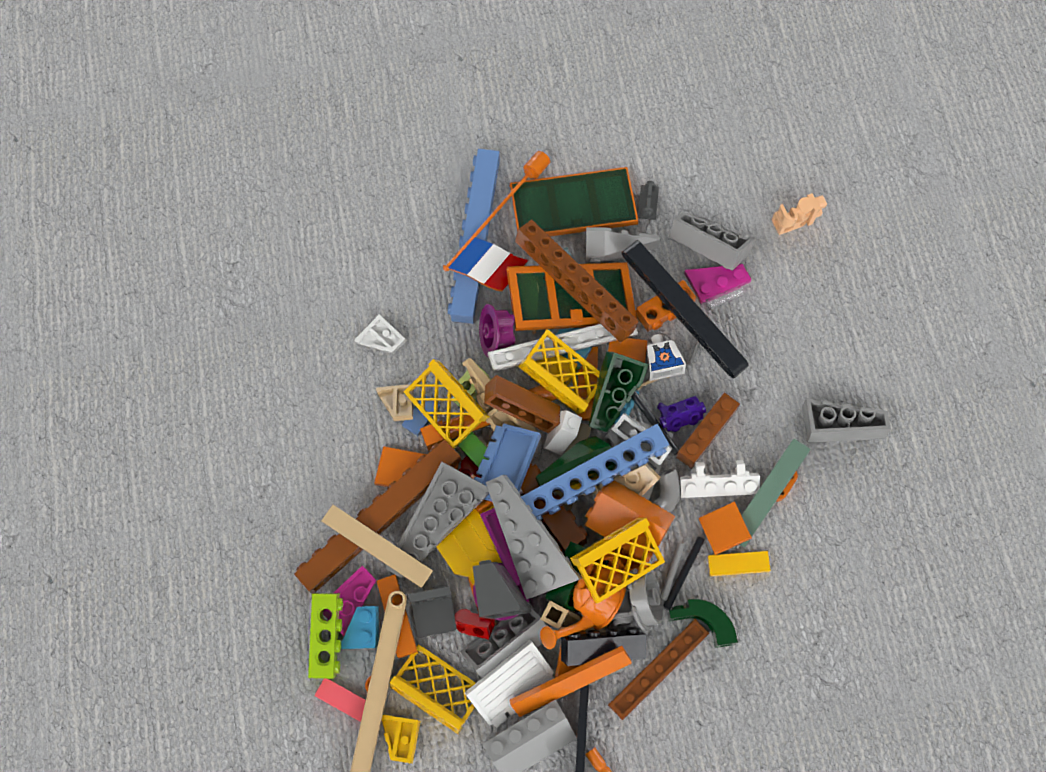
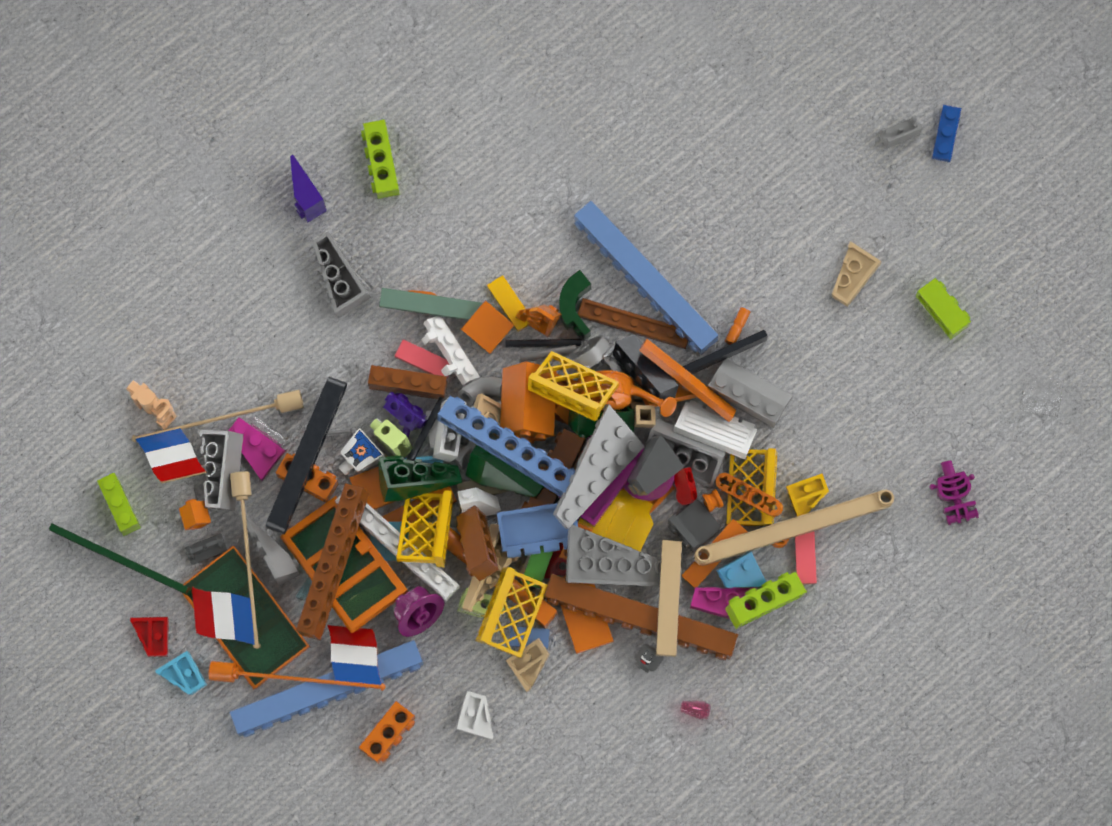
camera: 120 degrees left, 5 degrees up
none -> dark green tile [49,523,192,596]
none -> lime brick [97,472,141,536]
none -> red wing [130,617,169,657]
none -> flag [132,390,304,483]
none -> medium azure wing [155,651,207,695]
none -> orange brick [179,499,211,530]
none -> flag [192,471,261,649]
none -> dark purple slope [290,155,327,223]
none -> orange brick [359,701,416,764]
none -> lime brick [361,119,400,199]
none -> yellowish green torso [370,418,413,458]
none -> coral tile [395,339,449,379]
none -> orange wedge [516,304,561,337]
none -> medium blue brick [574,201,718,355]
none -> dark grey head [635,643,664,673]
none -> clear pink cone [681,701,711,720]
none -> orange wheel [702,489,724,513]
none -> orange beam [715,473,783,517]

